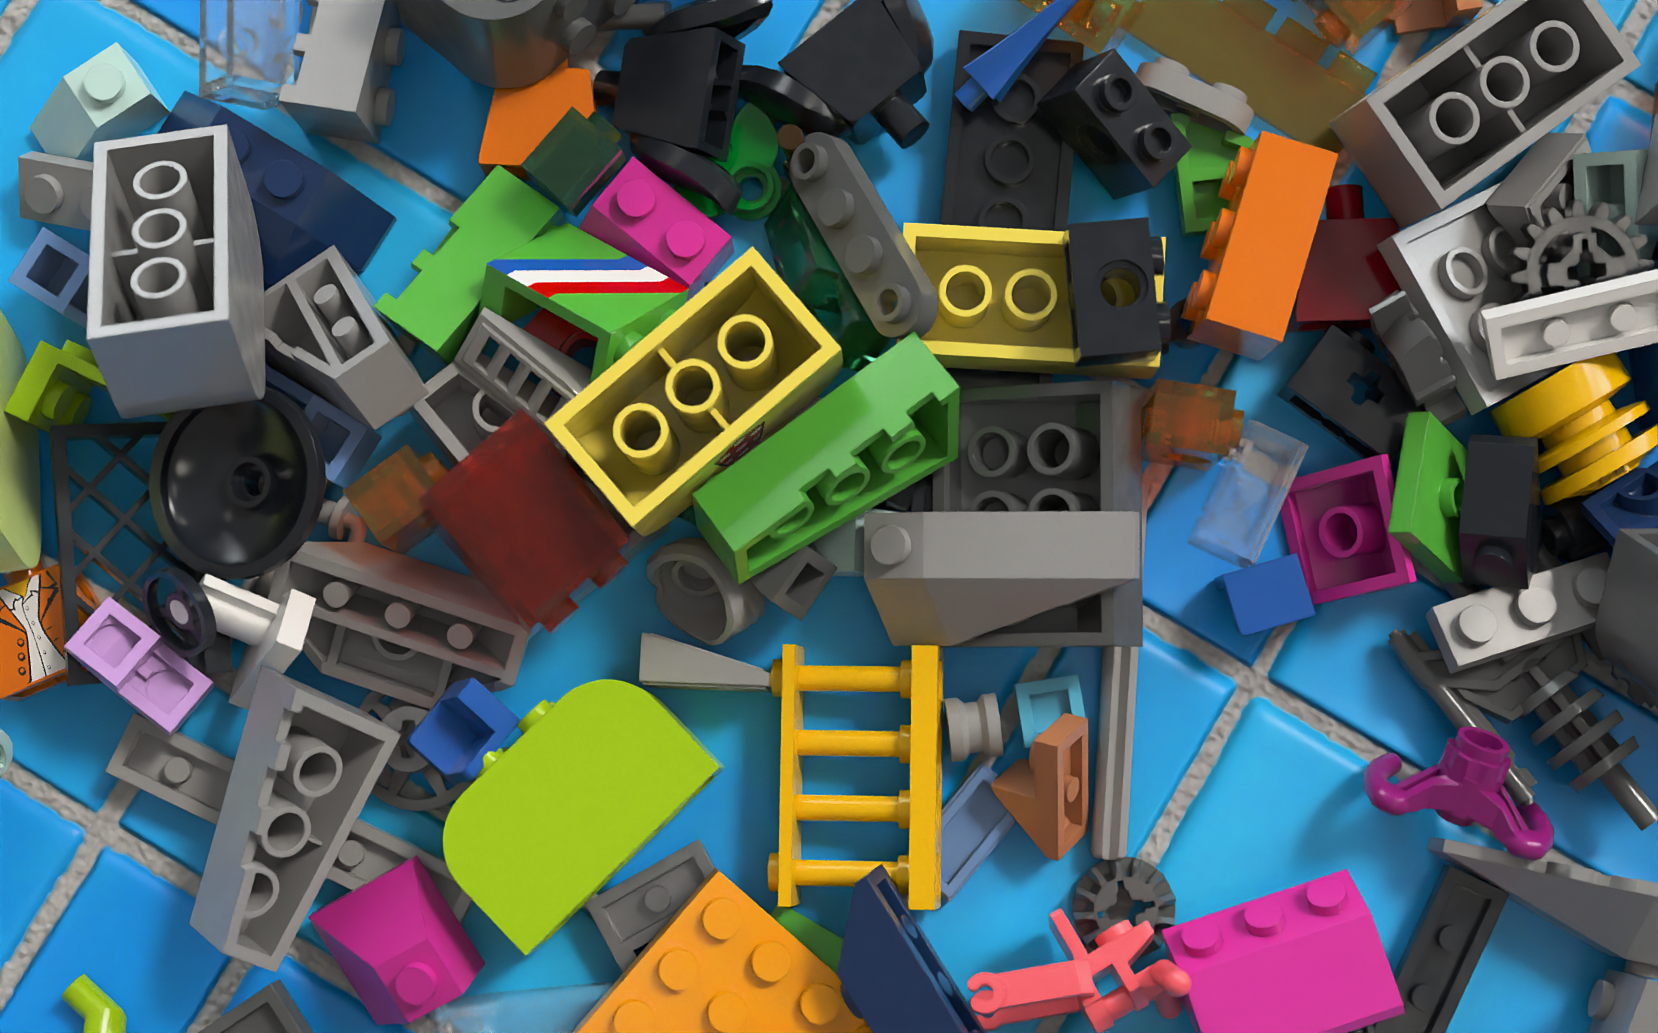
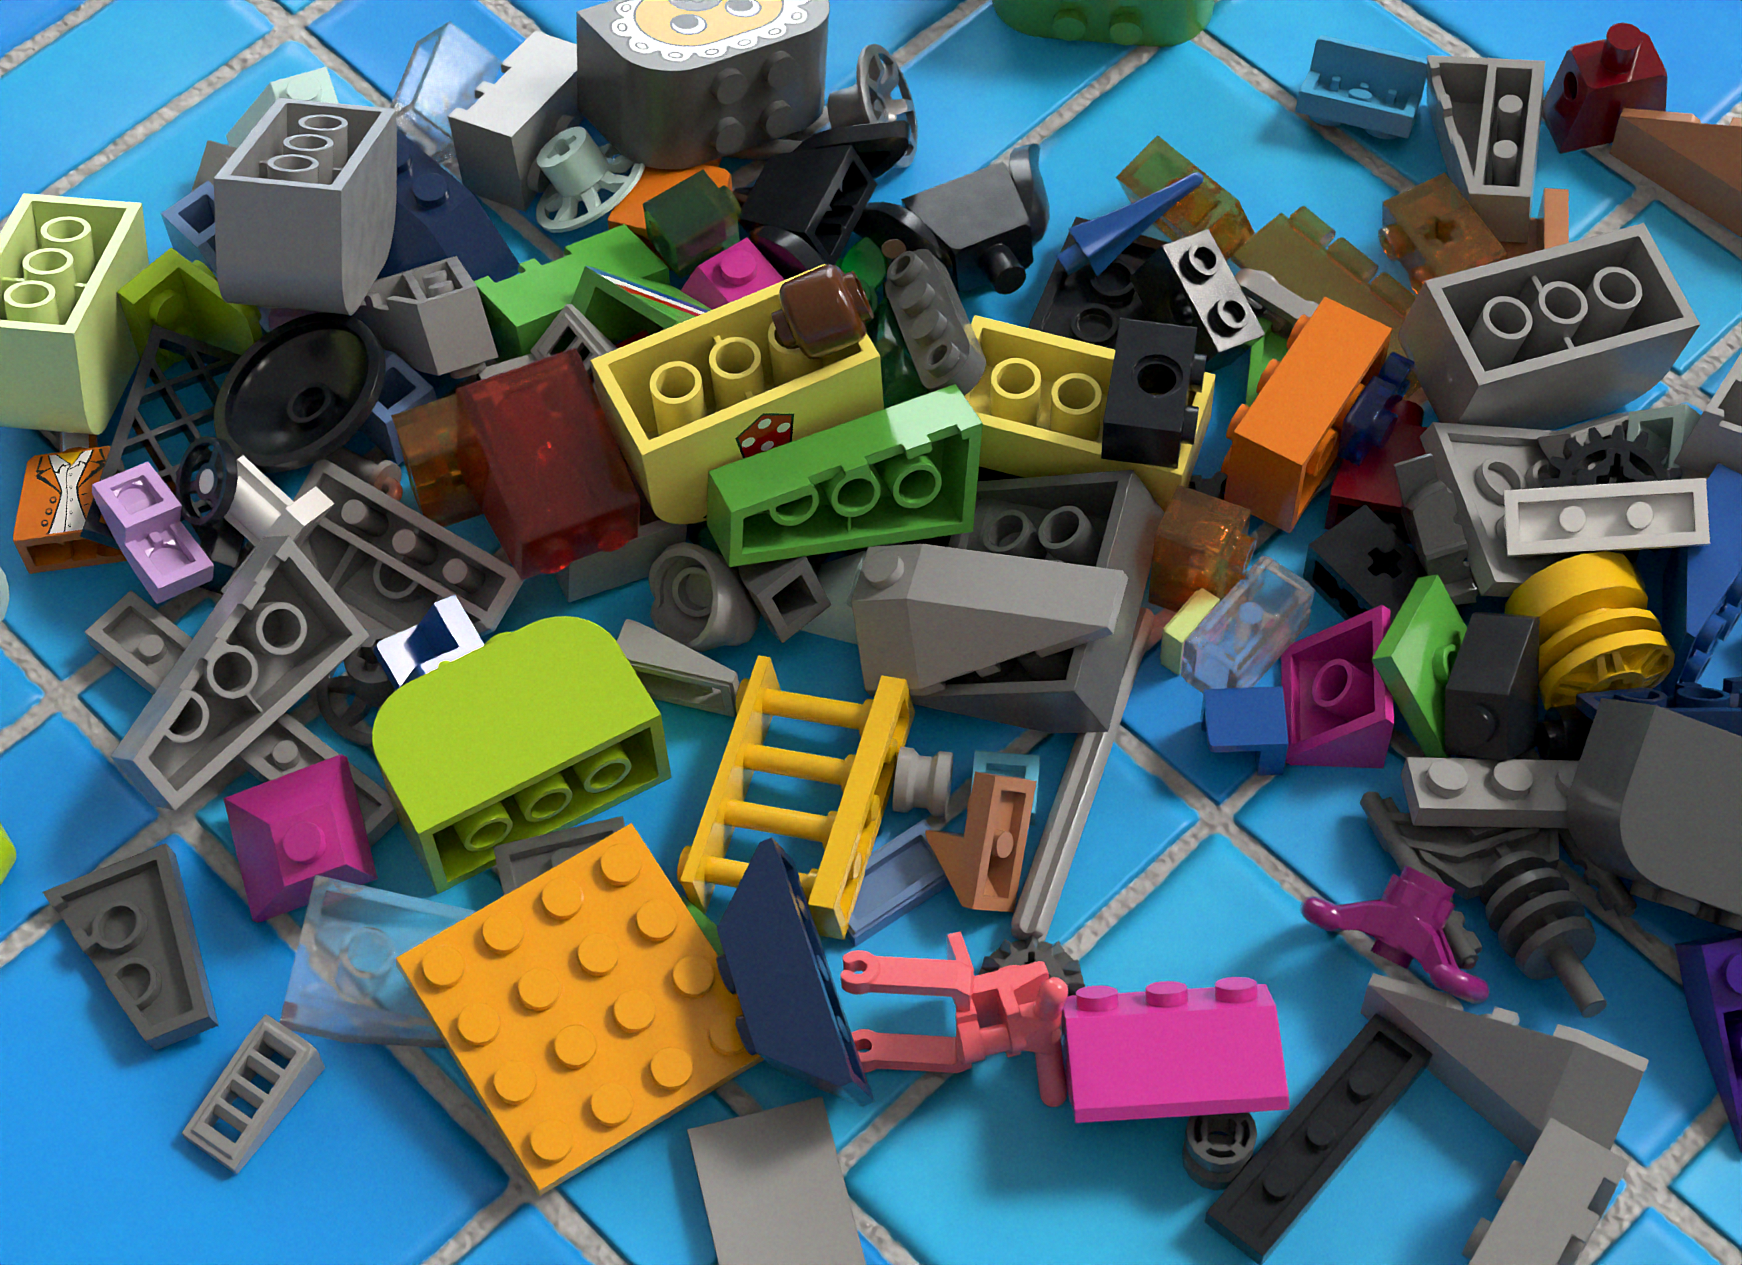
camera: 15 degrees right, 25 degrees down
none -> light aqua wheel [536,127,645,233]
none -> reddish brown head [771,264,874,360]
none -> yellowish green tile [1160,588,1220,676]
none -> clear blue plate [1337,352,1415,466]

